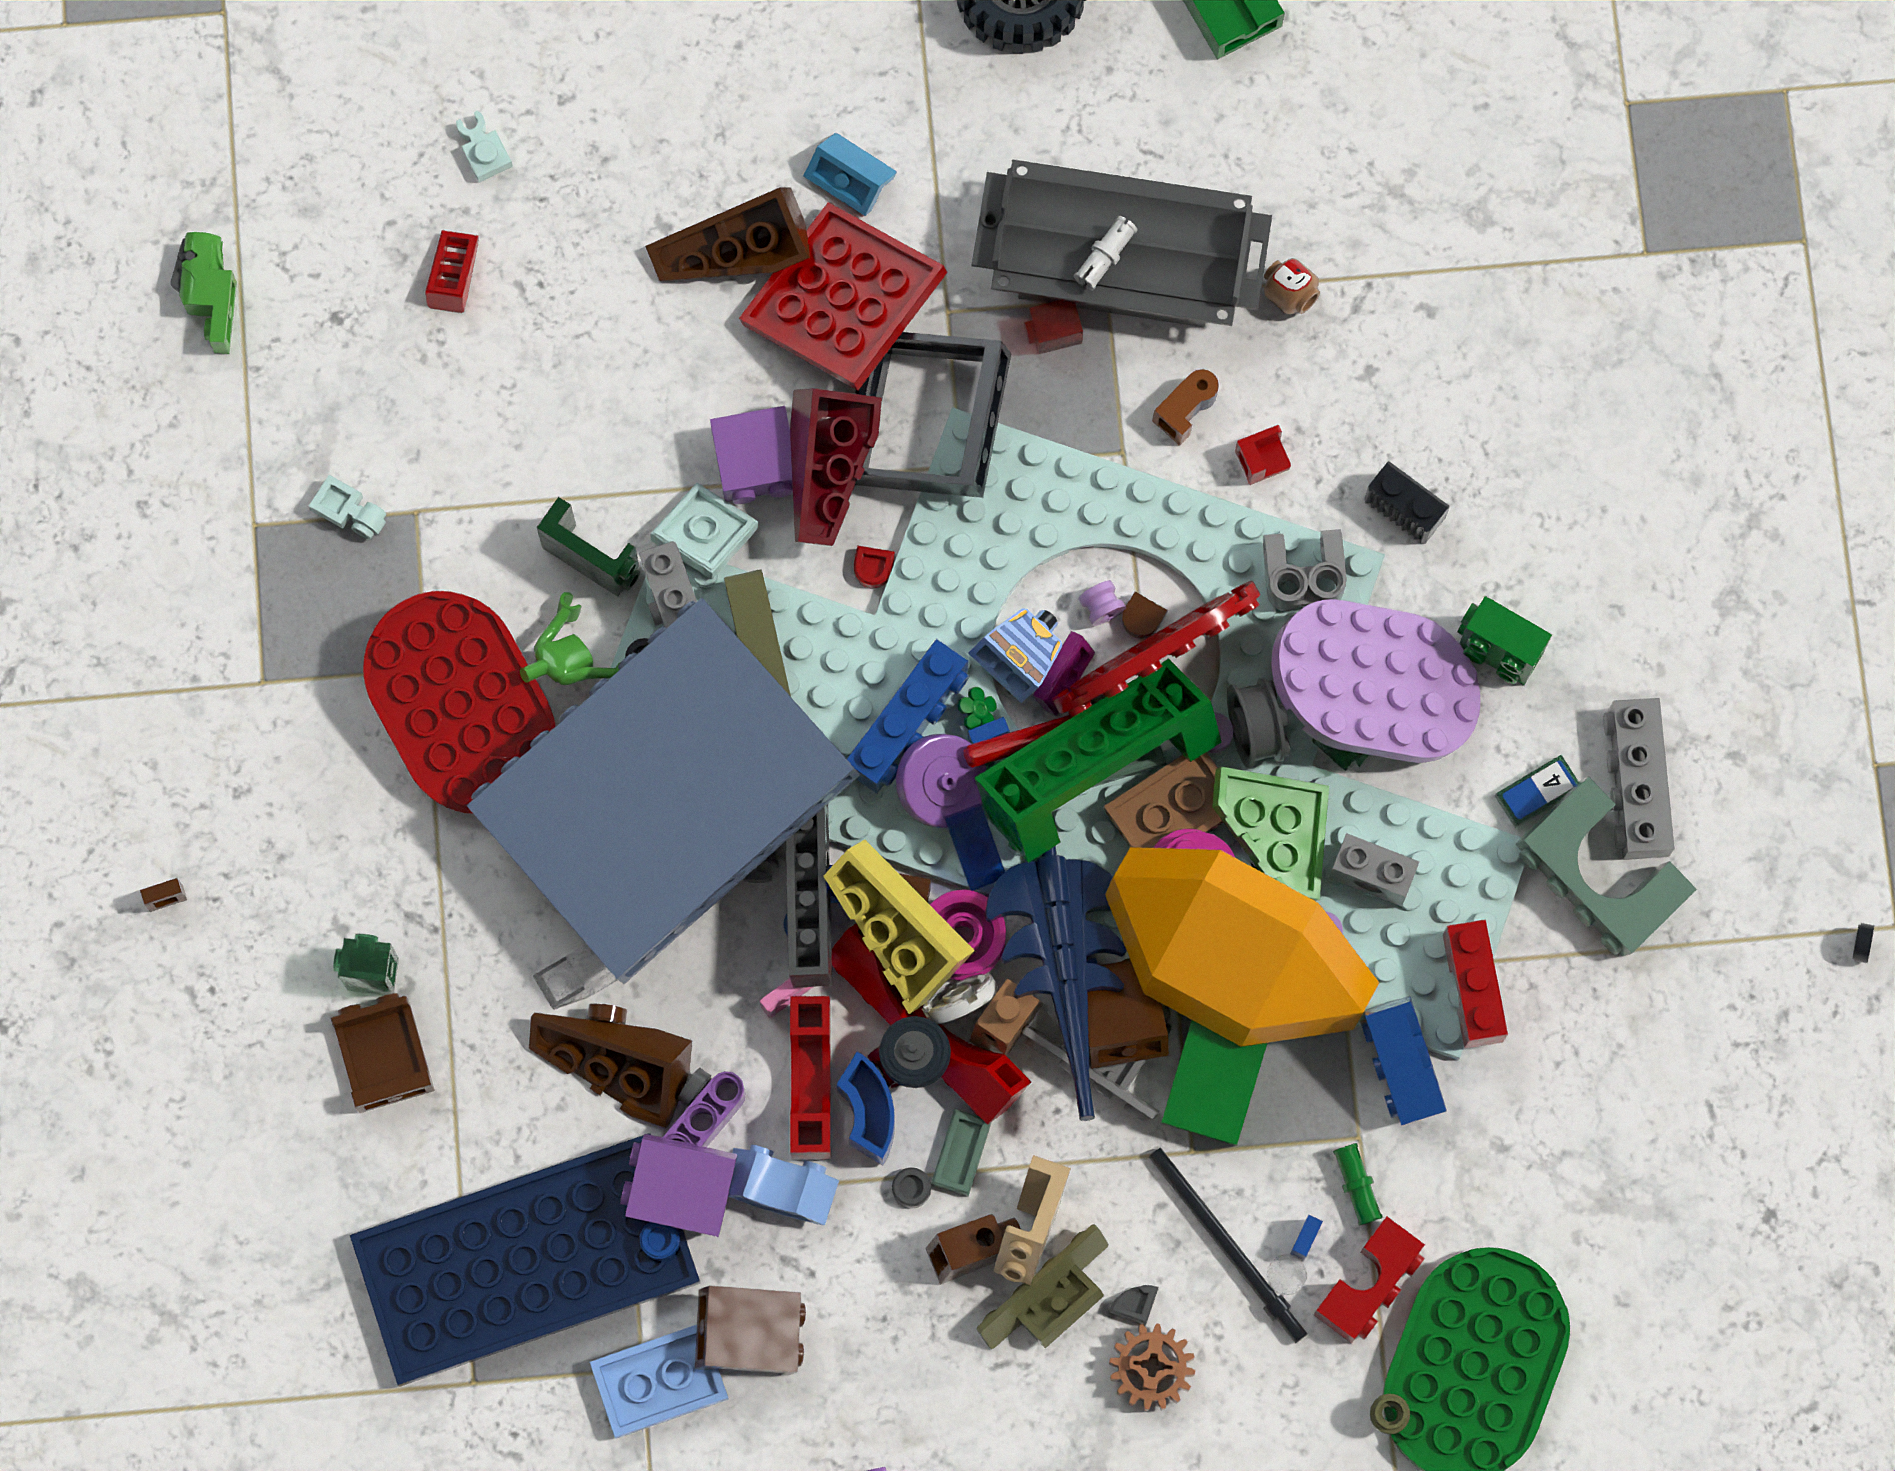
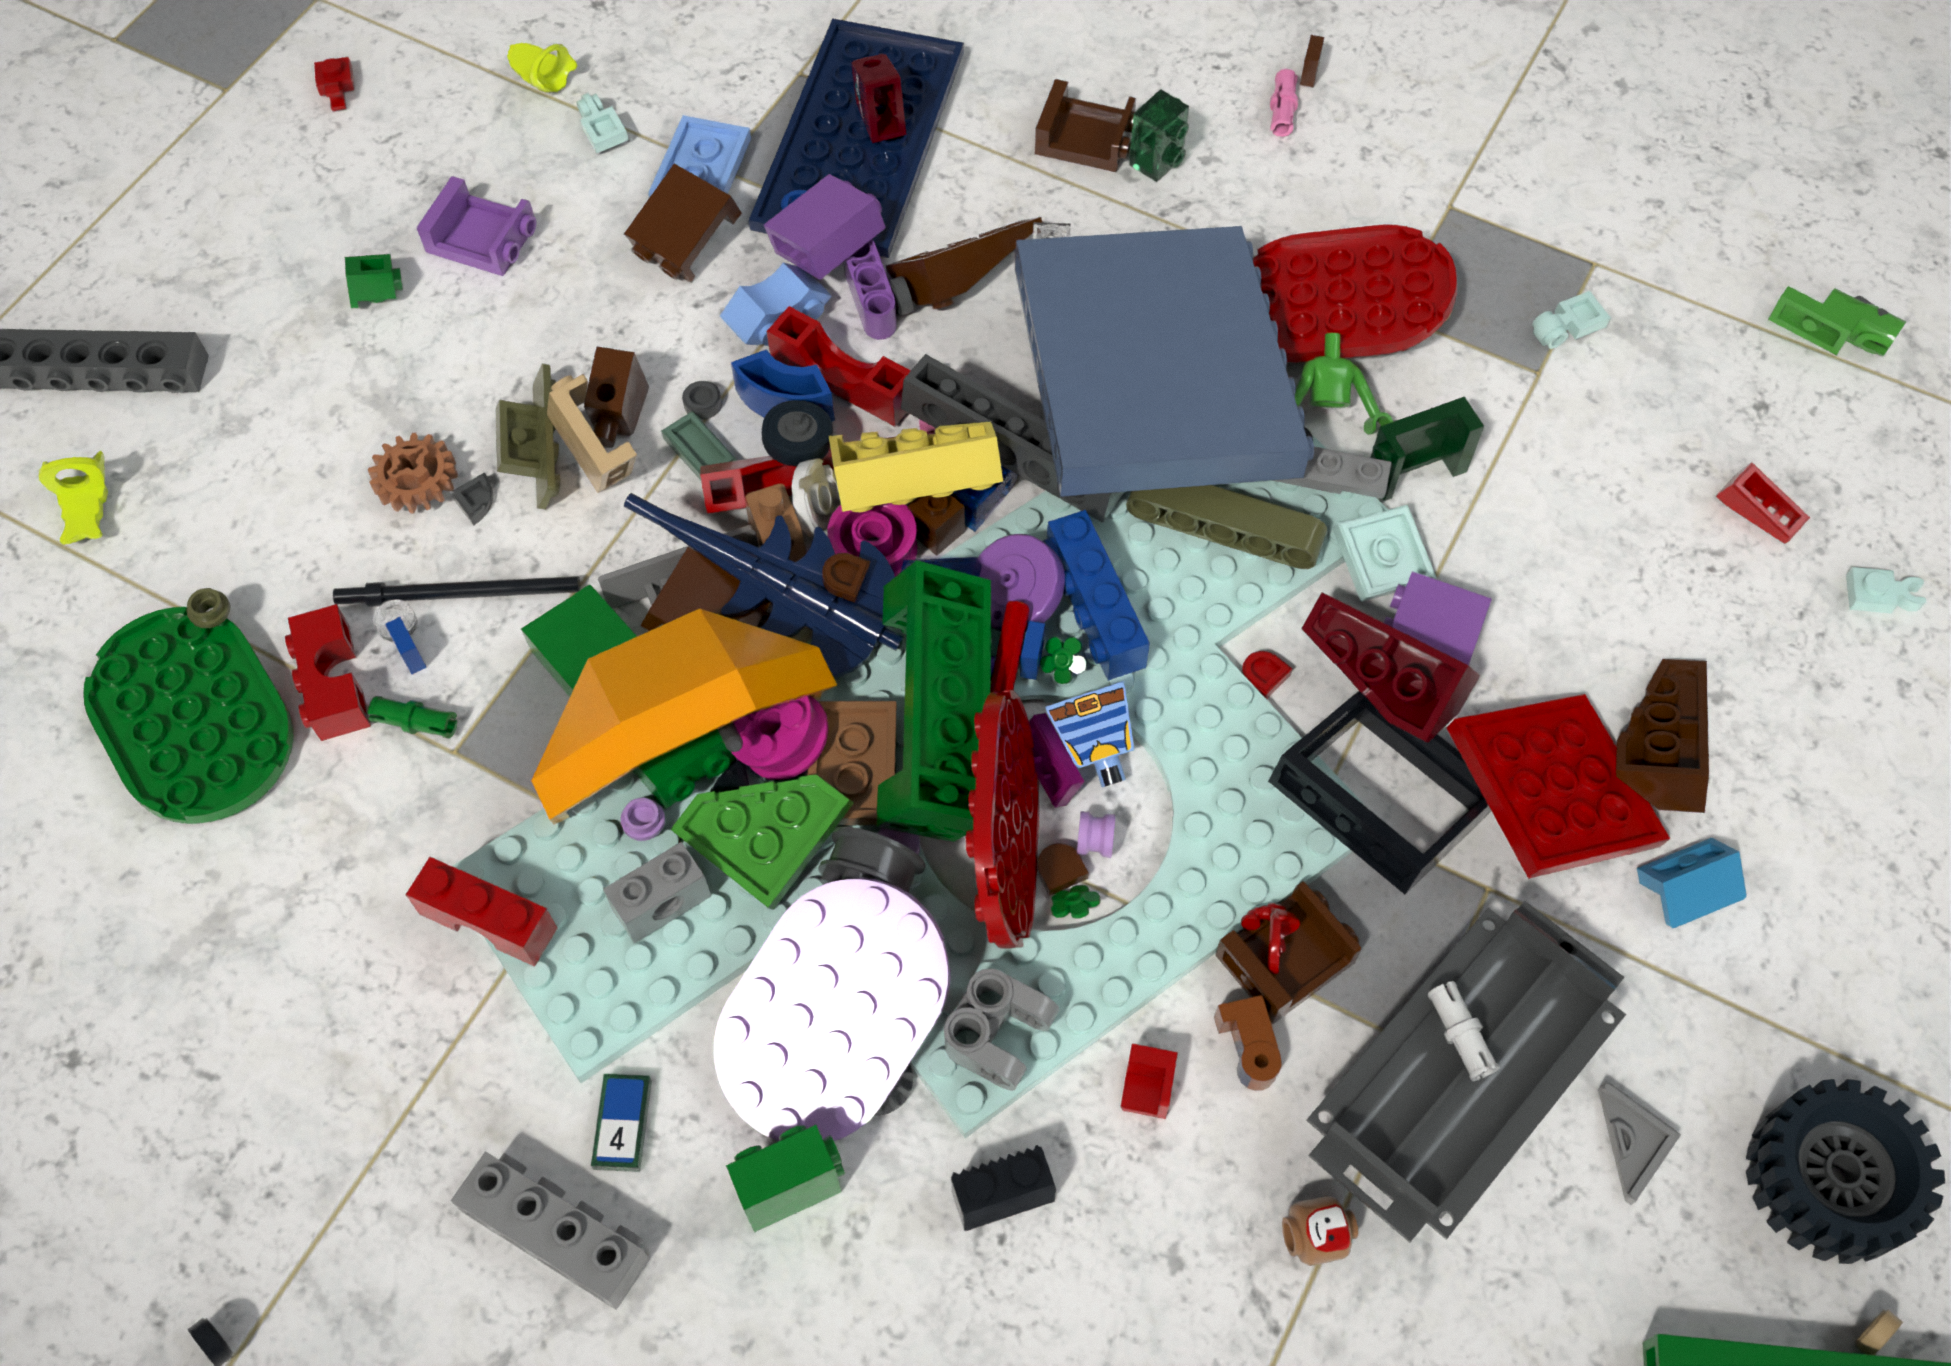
camera: 125 degrees right, 15 degrees down
reddish brown tile [587,1003,627,1024] -> none
clear red brick [1024,300,1083,355] -> none
blue wedge [1360,996,1447,1126] -> none
sand green arch [1515,776,1697,957] -> none
none -> reddish brown tile [822,553,870,603]
none -> dark red torso [851,54,906,143]
none -> green plant [1051,885,1101,919]
none -> reddish brown panel [1215,881,1361,1024]
none -> red piece [1241,902,1300,974]
none -> bright pink pin [1270,69,1298,137]
none -> light grey tile [1598,1080,1681,1205]

